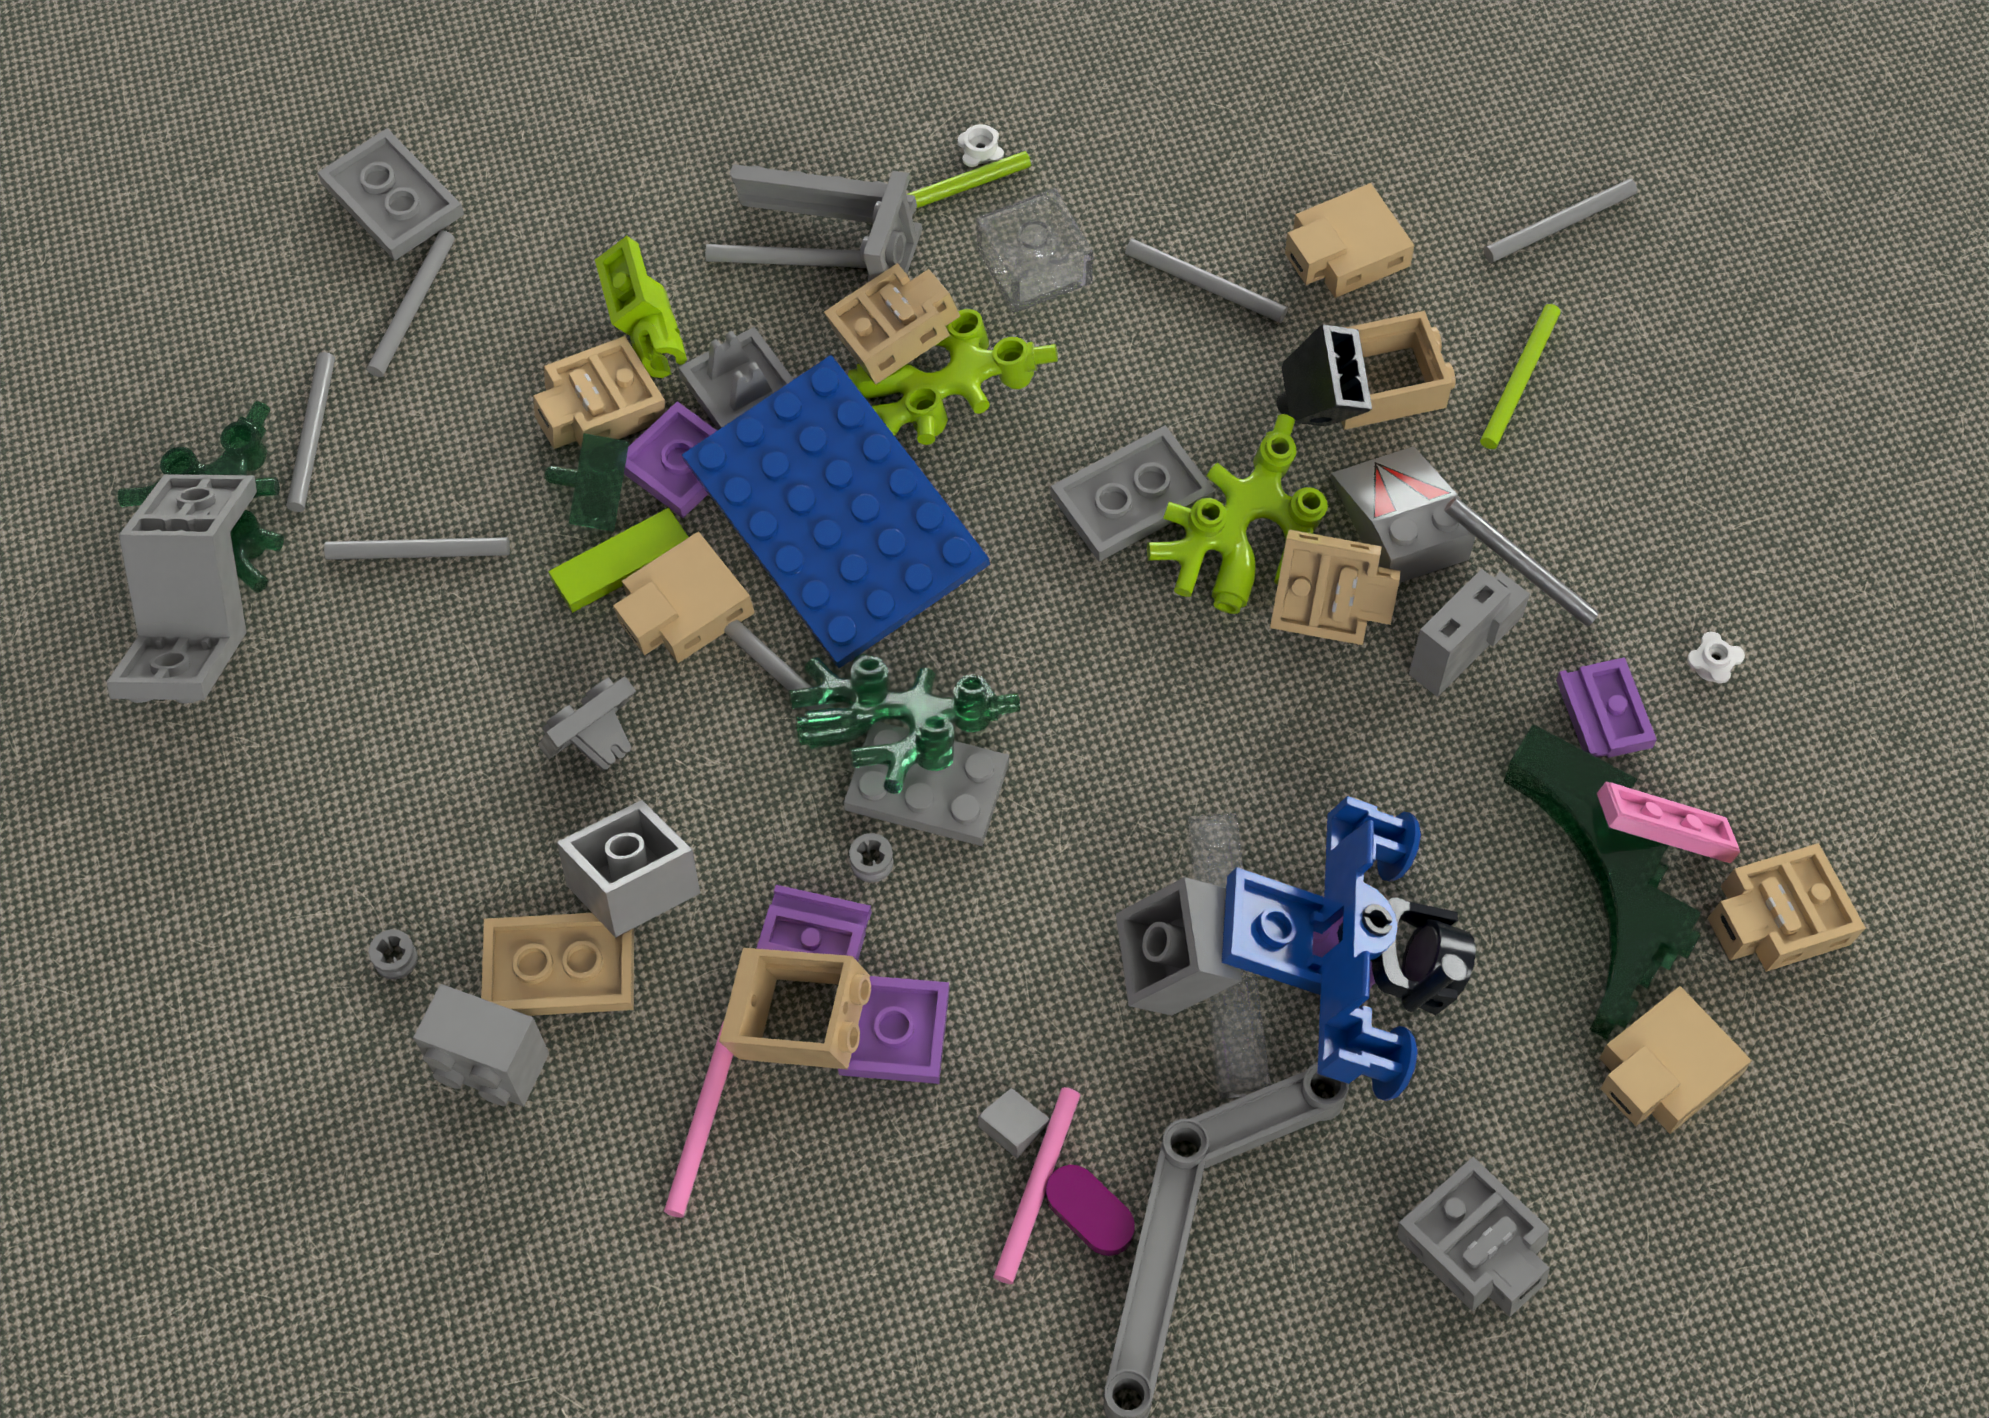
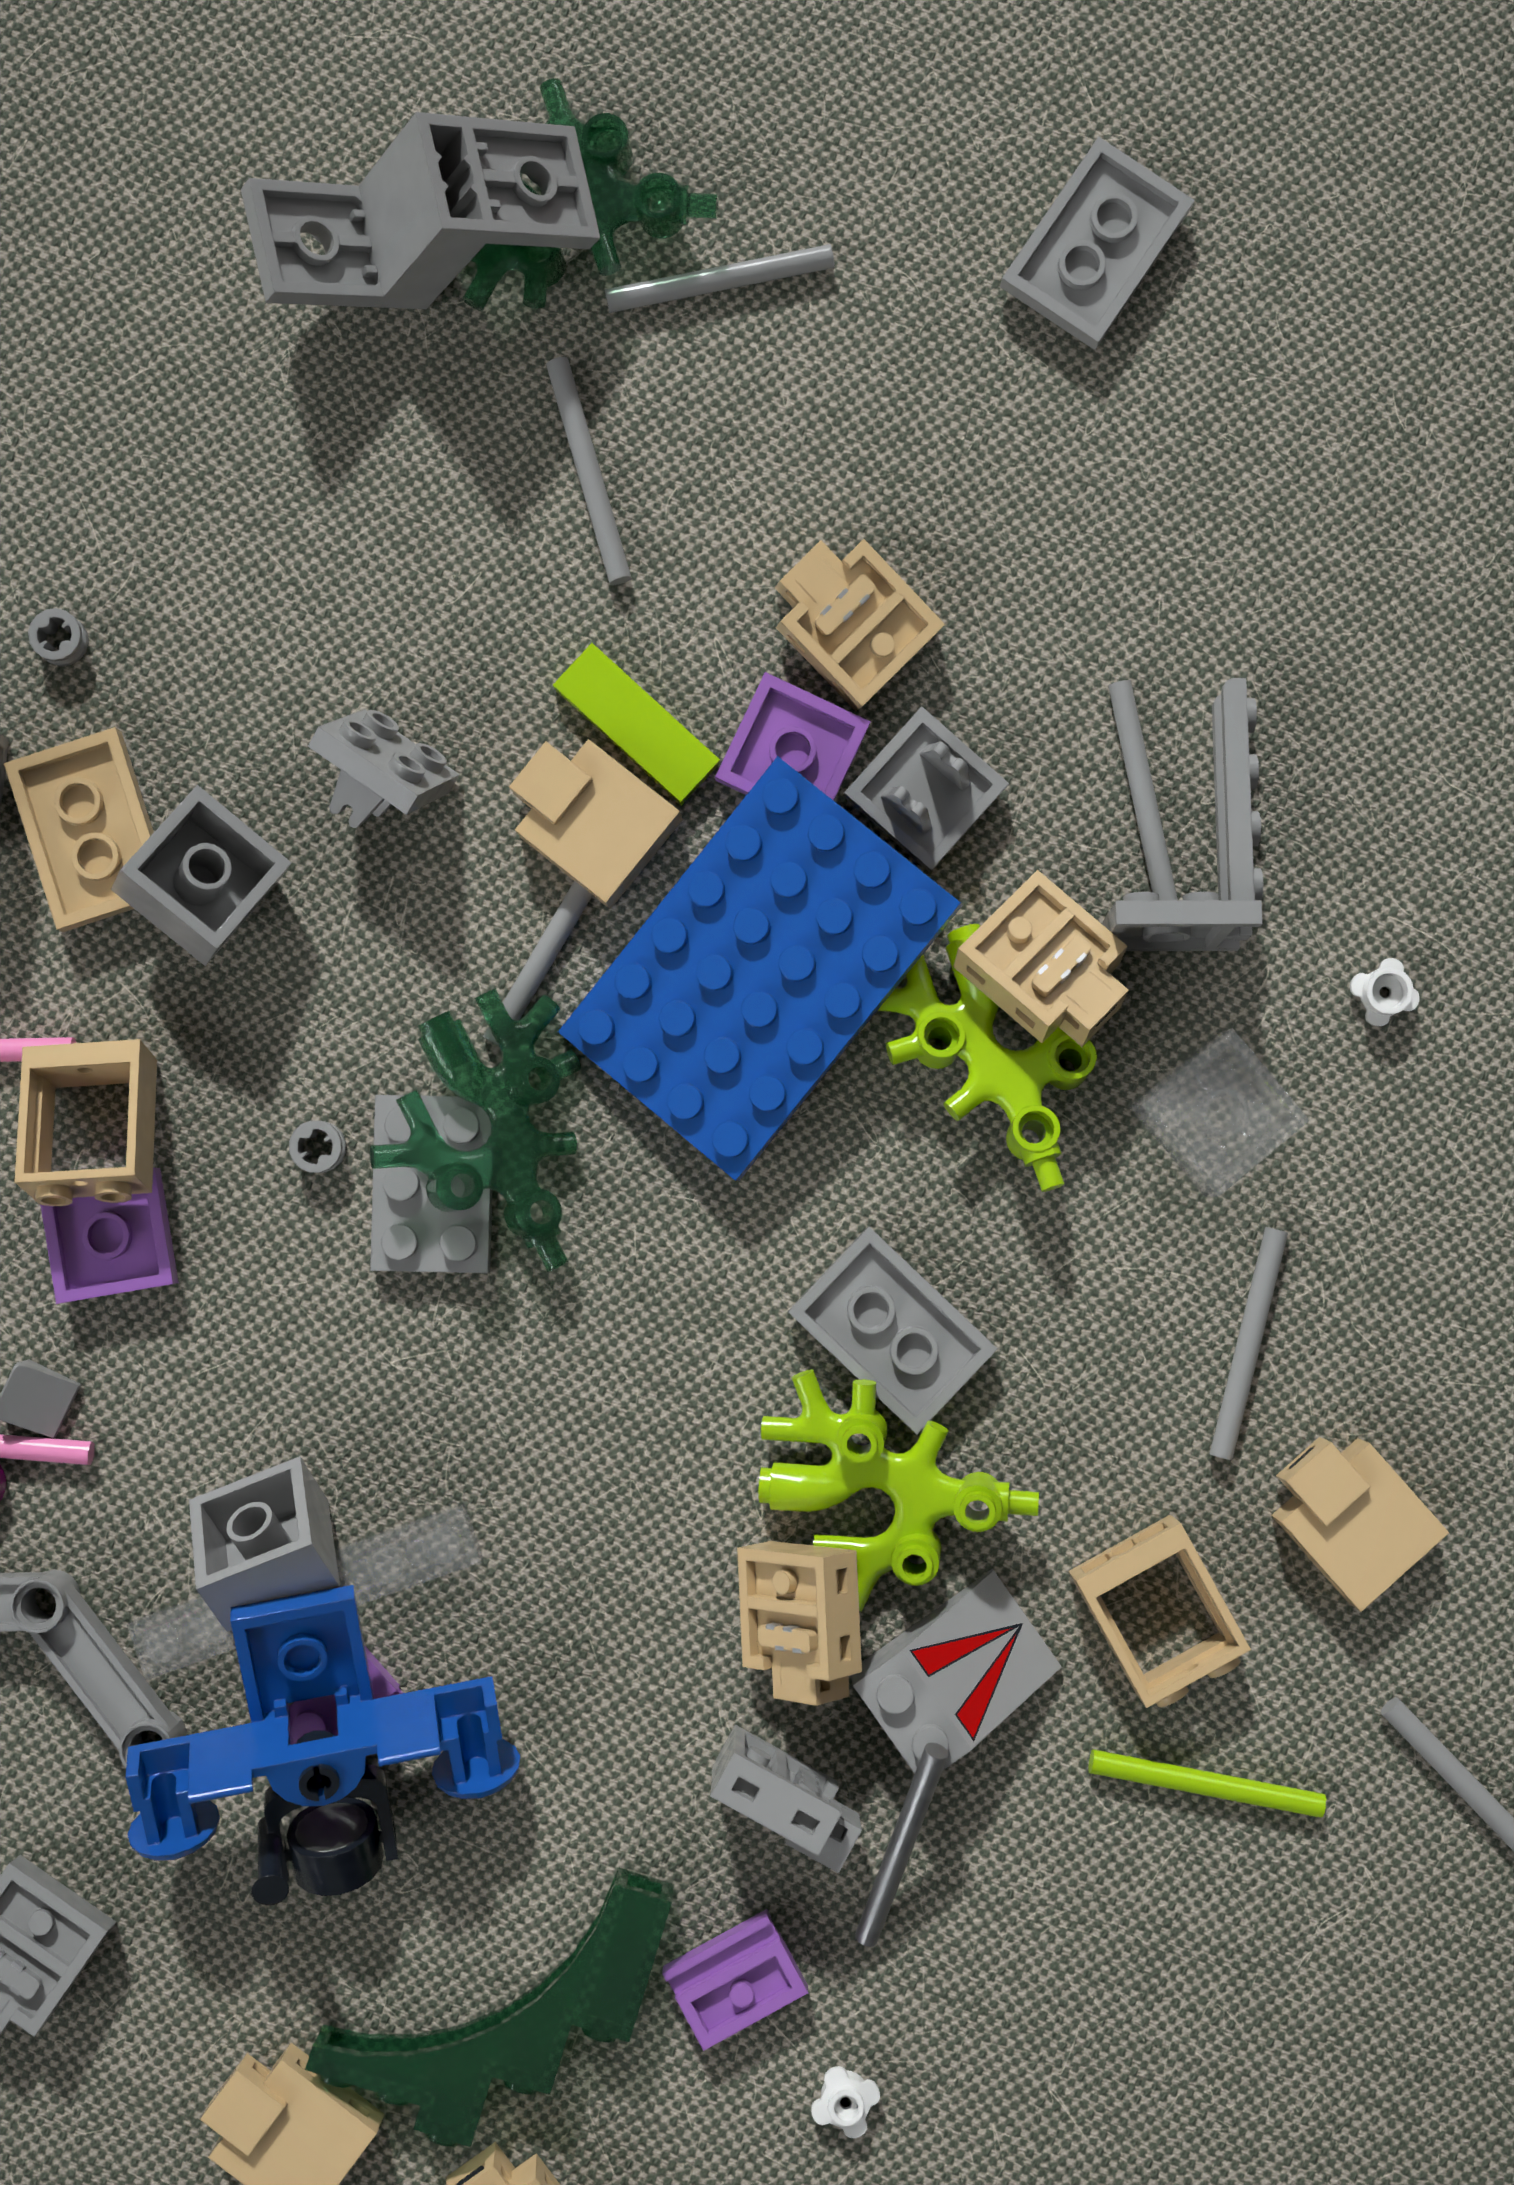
camera: 70 degrees right, 25 degrees up
light grey bar [367,230,455,377] -> none
clear green plate [544,433,629,532] -> none
lime plate [595,236,687,378] -> none
medium lavender plate [756,885,872,962] -> none
lime bar [907,151,1031,208] -> none
black torso [1276,324,1372,426] -> none
bright pink tile [1597,782,1740,863] -> none

